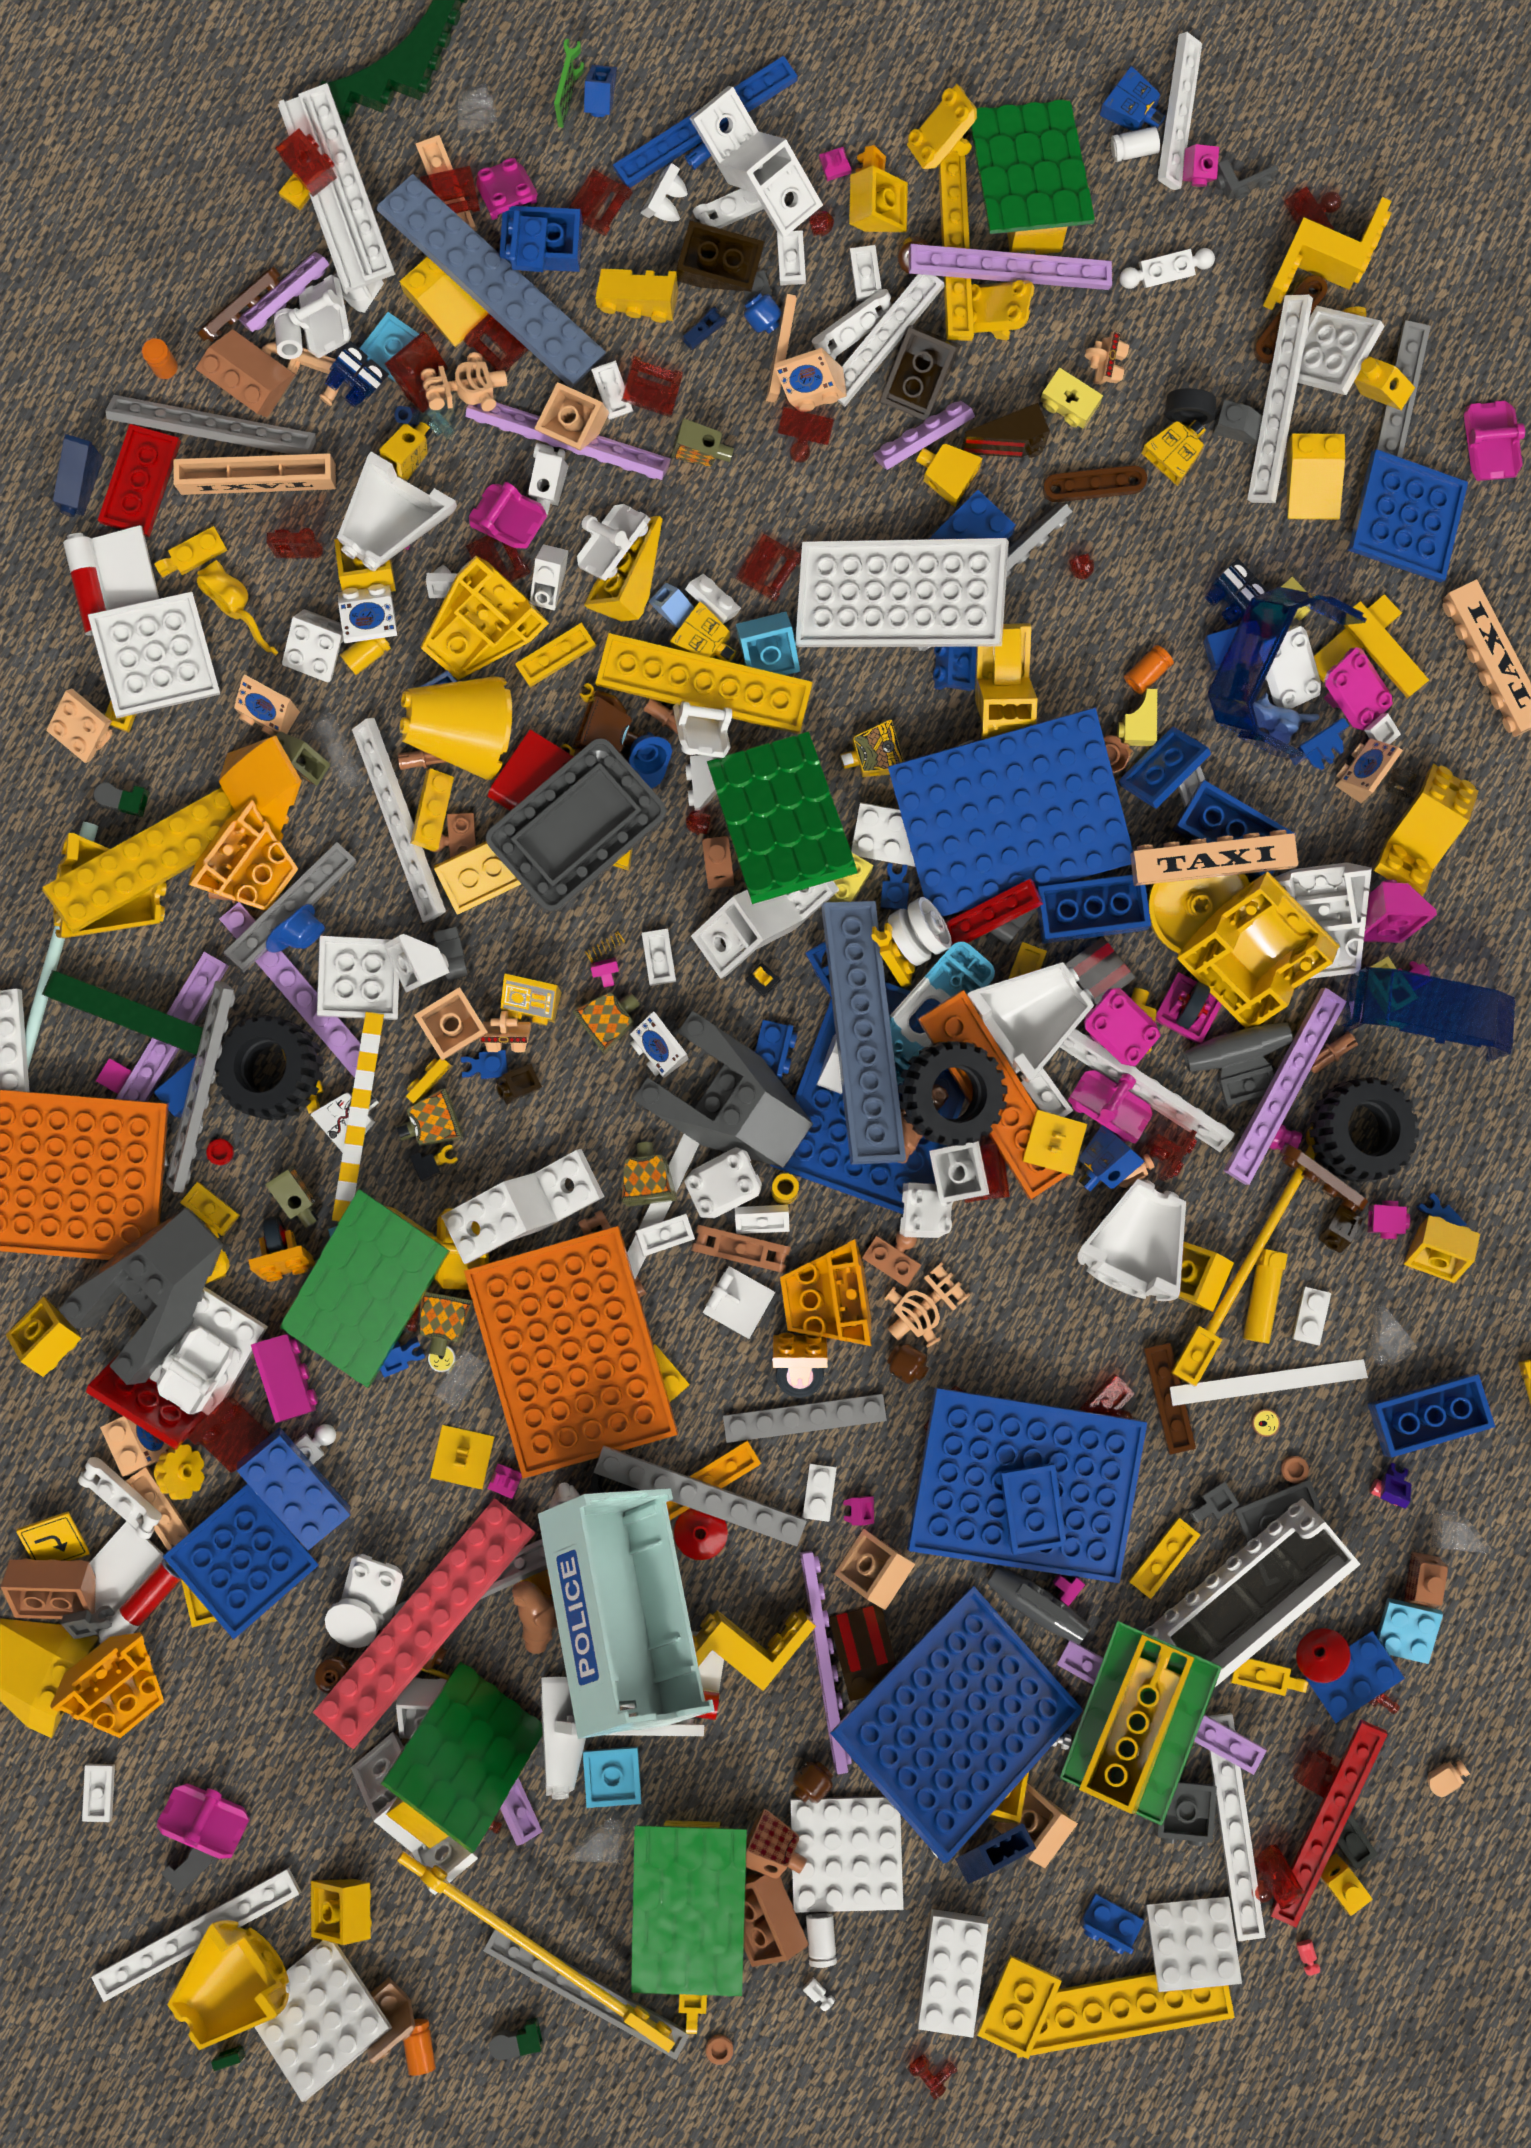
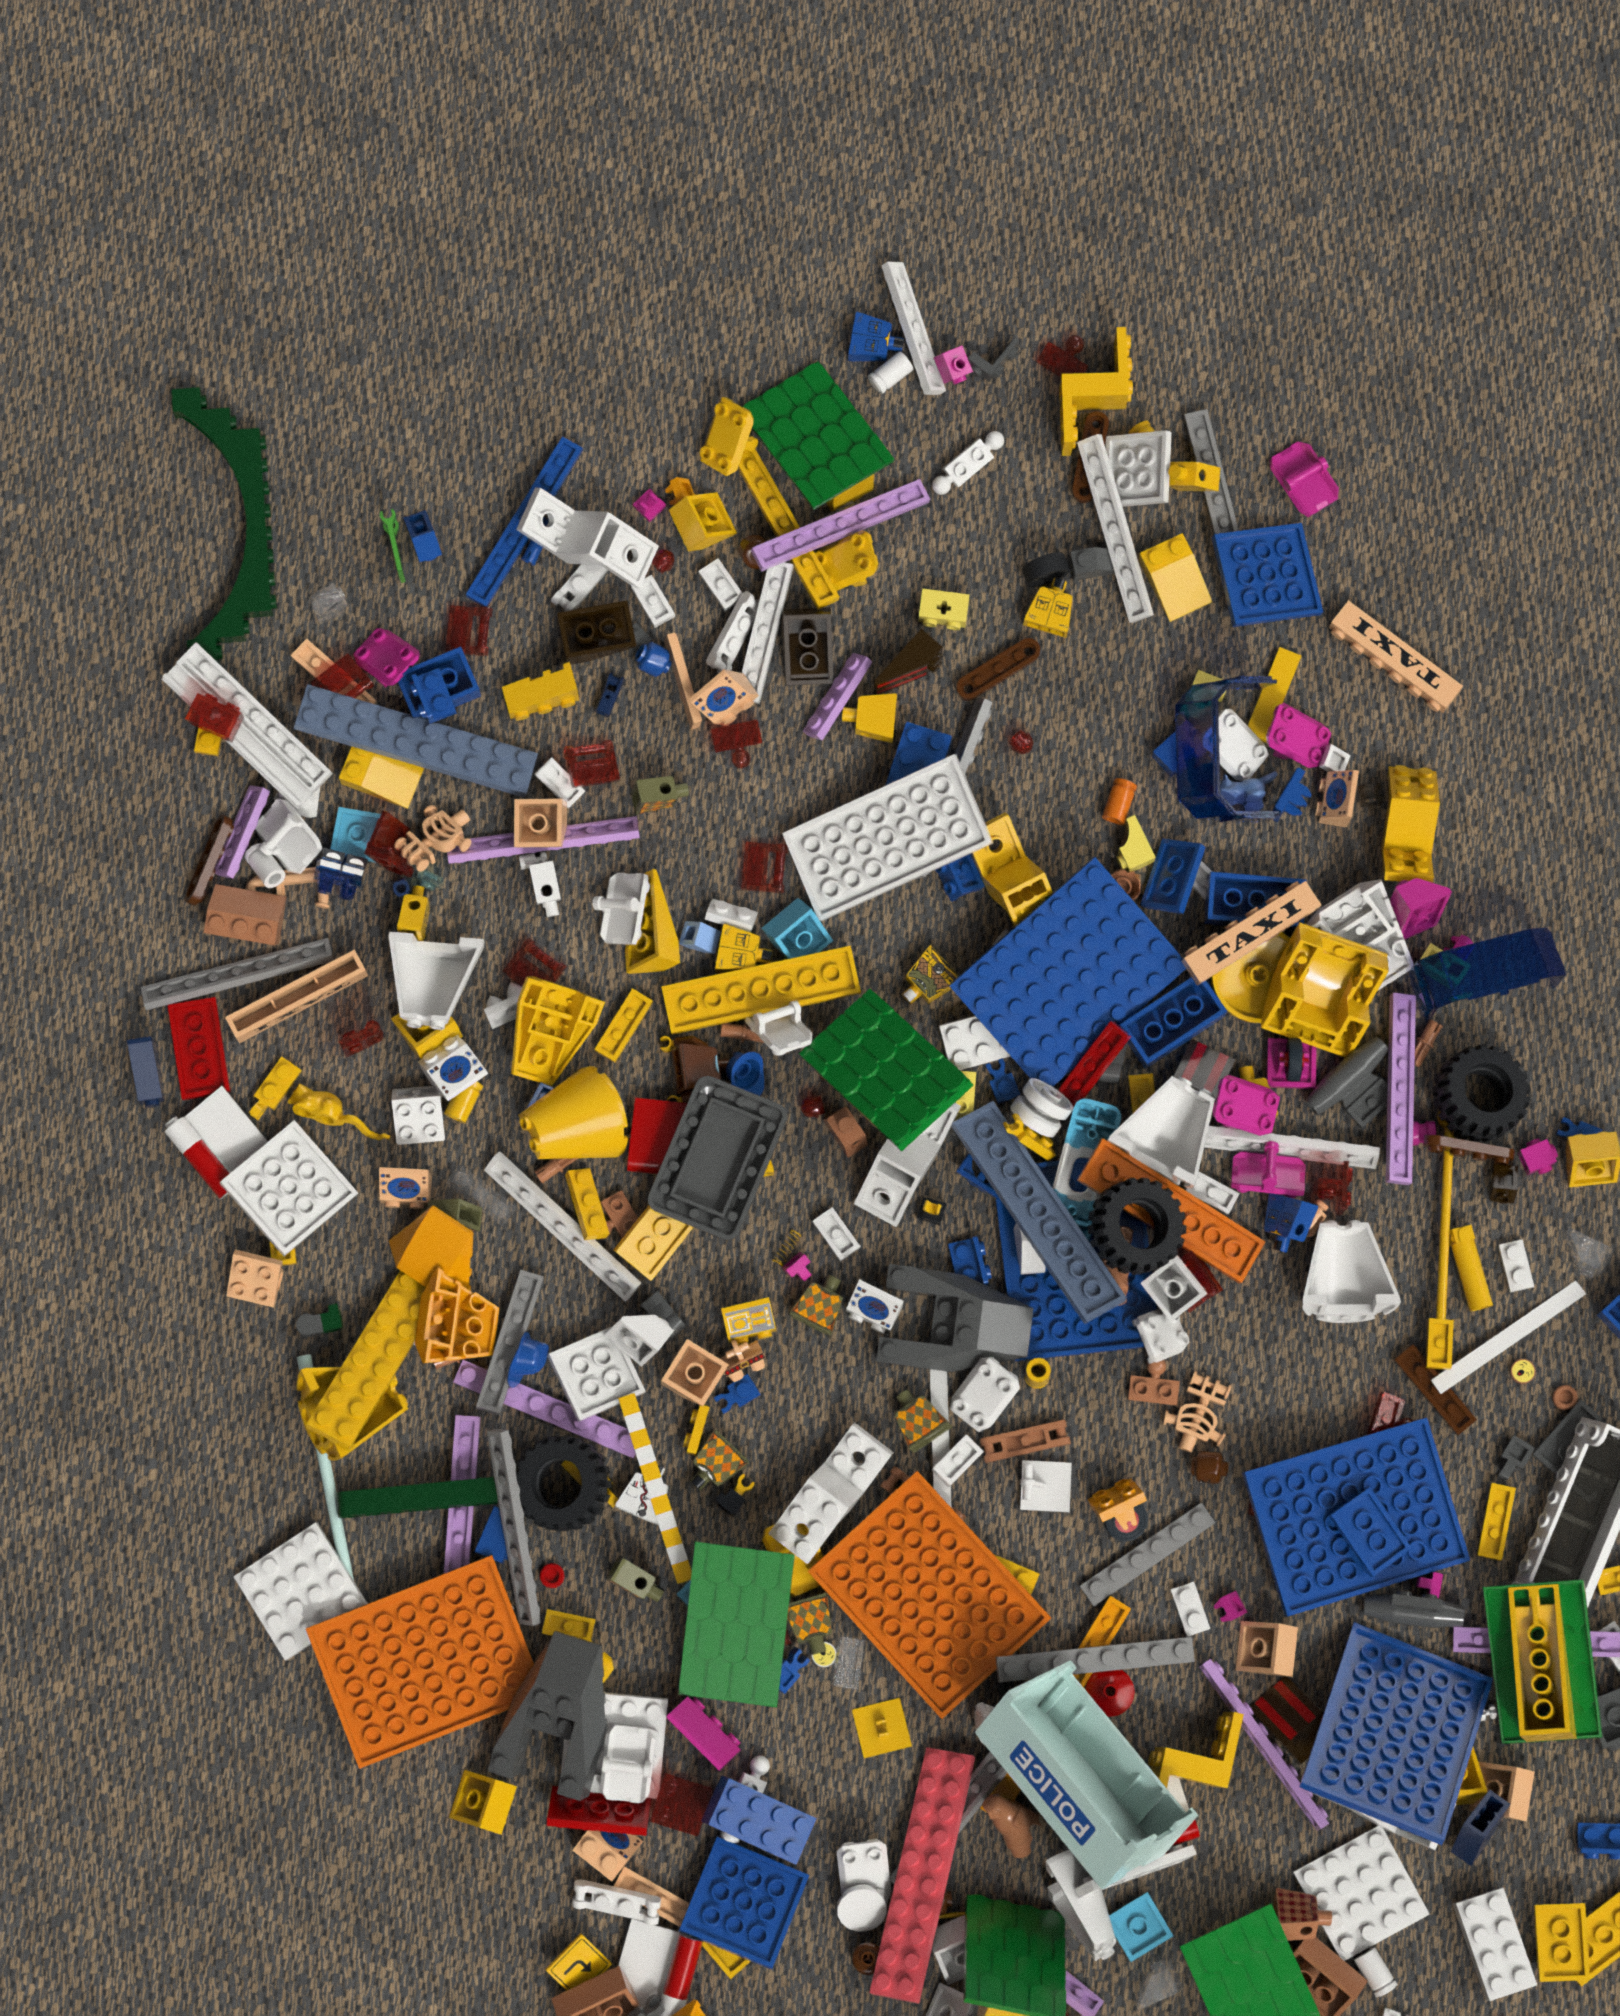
camera: 30 degrees left, 5 degrees down
dark pink tile [96,1058,132,1094] -> none
orange piece [142,338,178,379] -> none
yellow plant [154,1444,205,1500] -> none
light orange plate [248,1216,315,1282] -> none
clear red plate [464,314,528,373] -> none
dark pink shield [469,482,547,549] -> none
dark pink tile [487,1463,522,1499] -> none
dark brown bracket [496,1064,542,1105] -> none
white slope [530,544,568,611] -> none
white tile [640,163,688,221] -> none
white slope [686,755,720,813] -> none
white plate [735,1205,790,1234] -> none
light orange wedge [780,1239,872,1346] -> none
reddish brown head [793,1761,833,1804] -> none
yellow slope [993,627,1021,685] -> none
yellow piece [1022,1110,1087,1175] -> none
light nougat hips [1085,331,1129,385] -> none
yellow slope [1178,1241,1234,1312] -> none
clear blue hips [1205,558,1271,625] -> none
yellow tile [1339,601,1429,699] -> none

